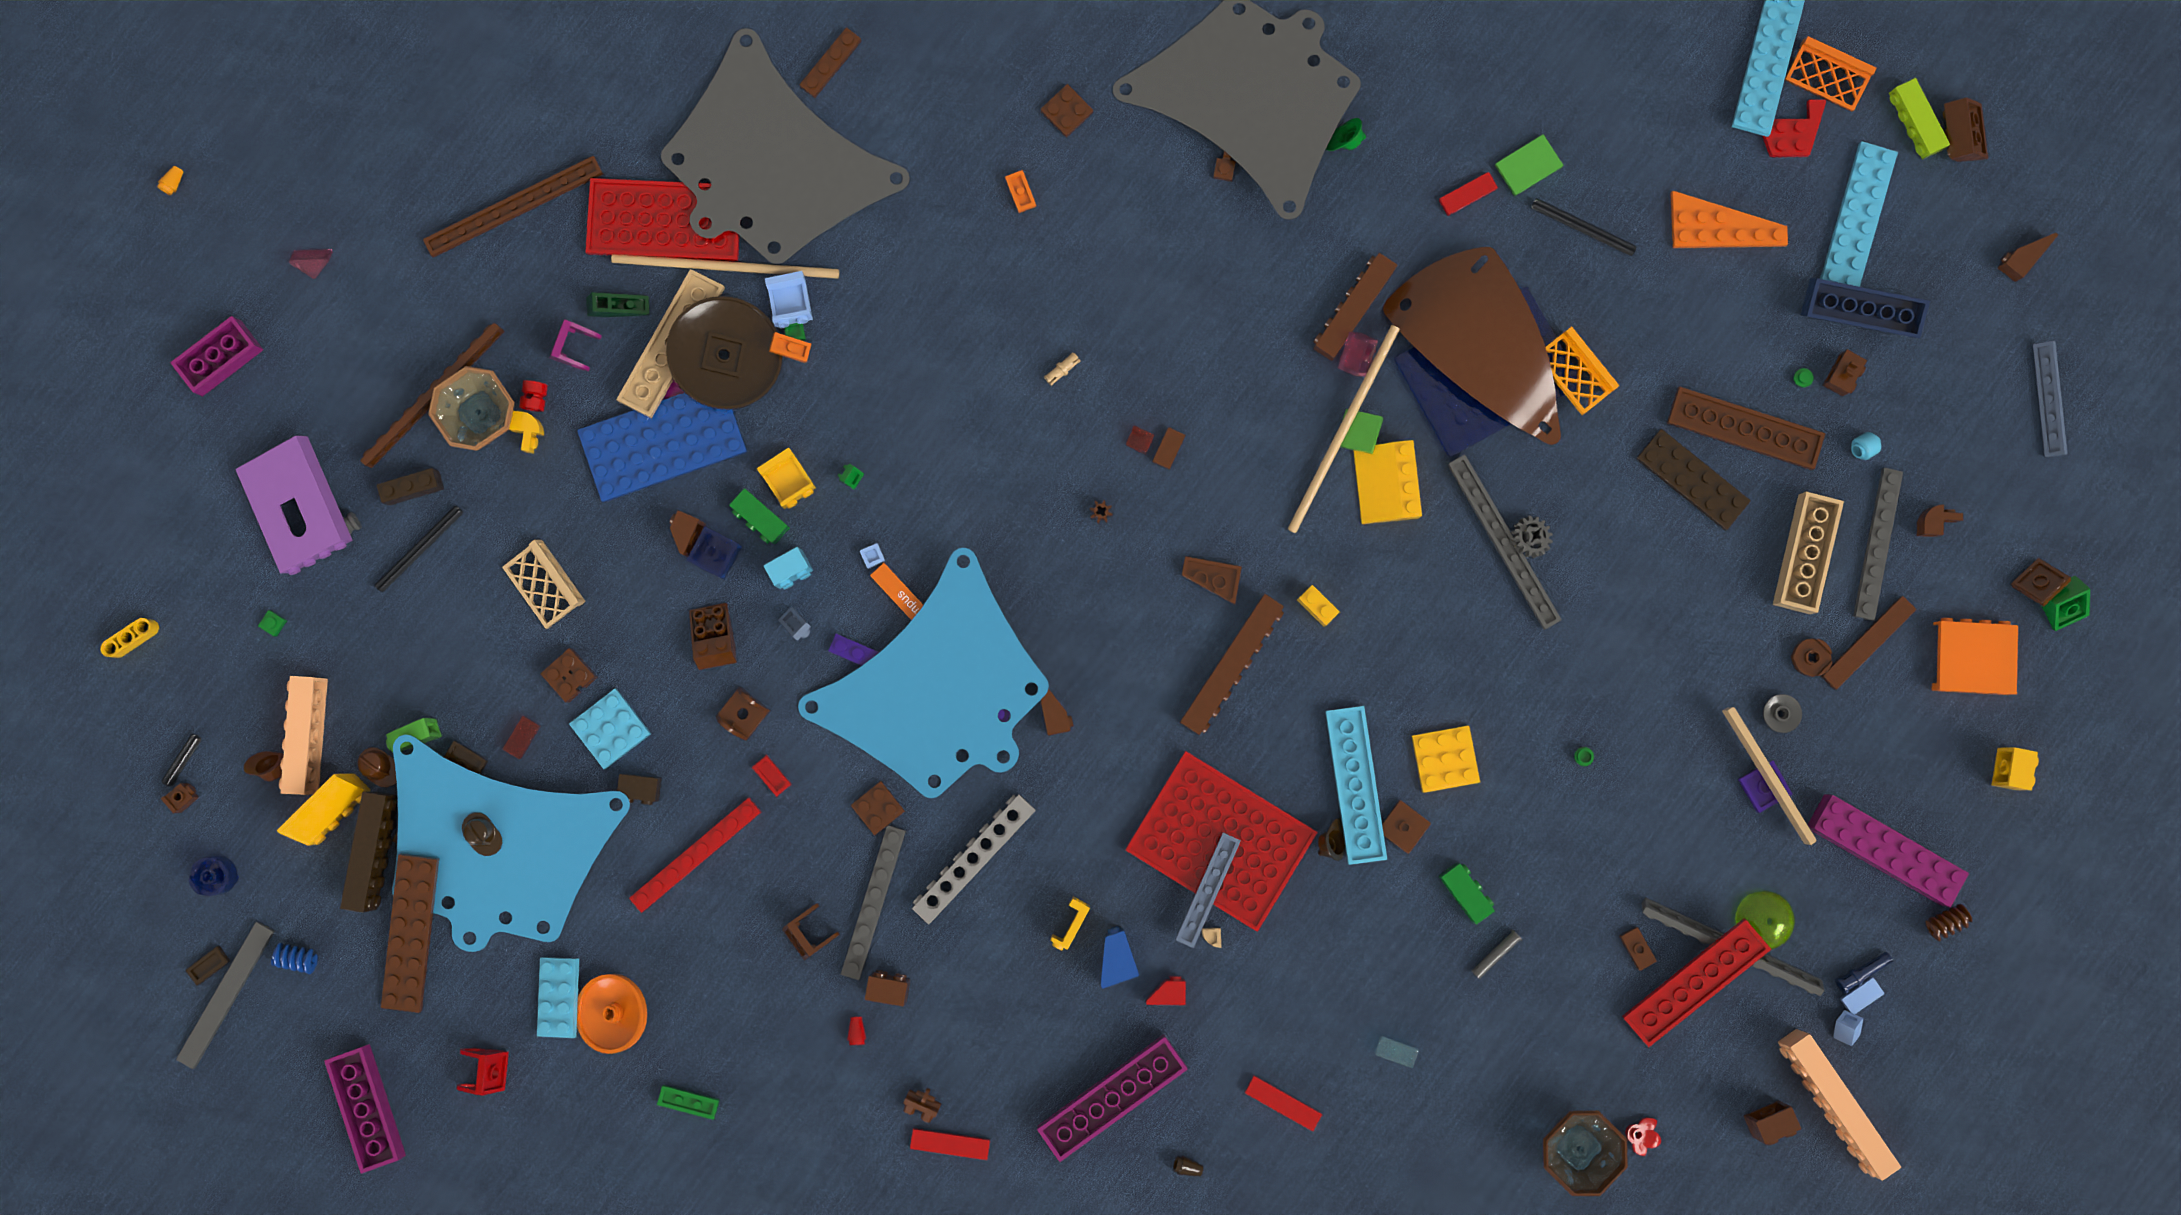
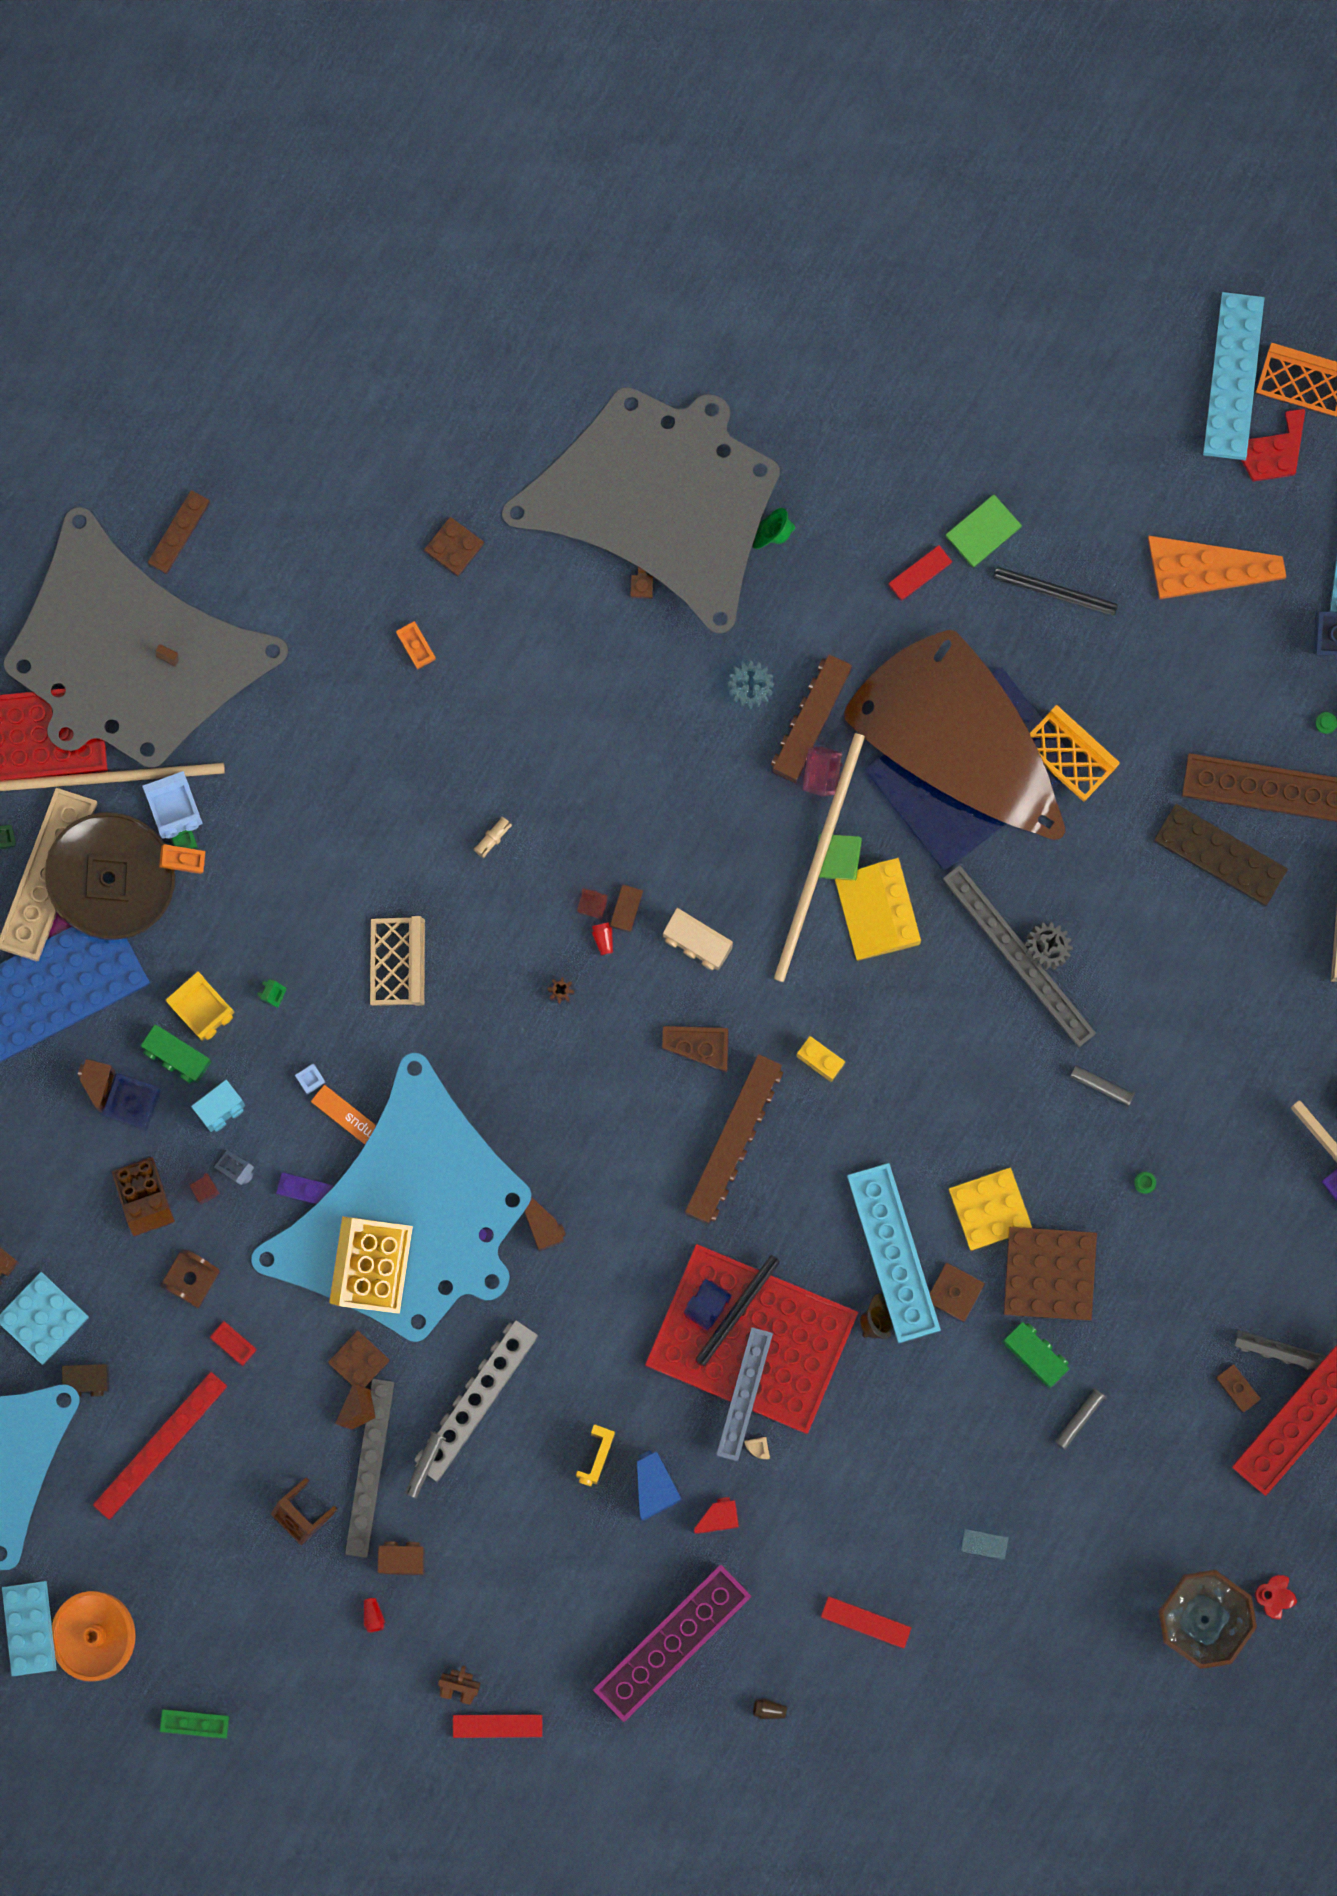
camera: 10 degrees left, 5 degrees down
none -> reddish brown tile [155,644,179,666]
none -> clear red panel [189,1173,220,1205]
none -> yellow slope [329,1216,413,1313]
none -> reddish brown slope [335,1383,376,1430]
none -> tan fence [370,916,425,1006]
none -> dark grey pin [404,1431,446,1498]
none -> red cone [591,922,613,955]
none -> tan slope [663,908,733,970]
none -> clear blue brick [683,1278,733,1331]
none -> black axle [696,1255,780,1366]
none -> clear light blue gear [728,661,774,709]
none -> reddish brown plate [1003,1227,1097,1321]
none -> dark grey pin [1070,1065,1136,1108]

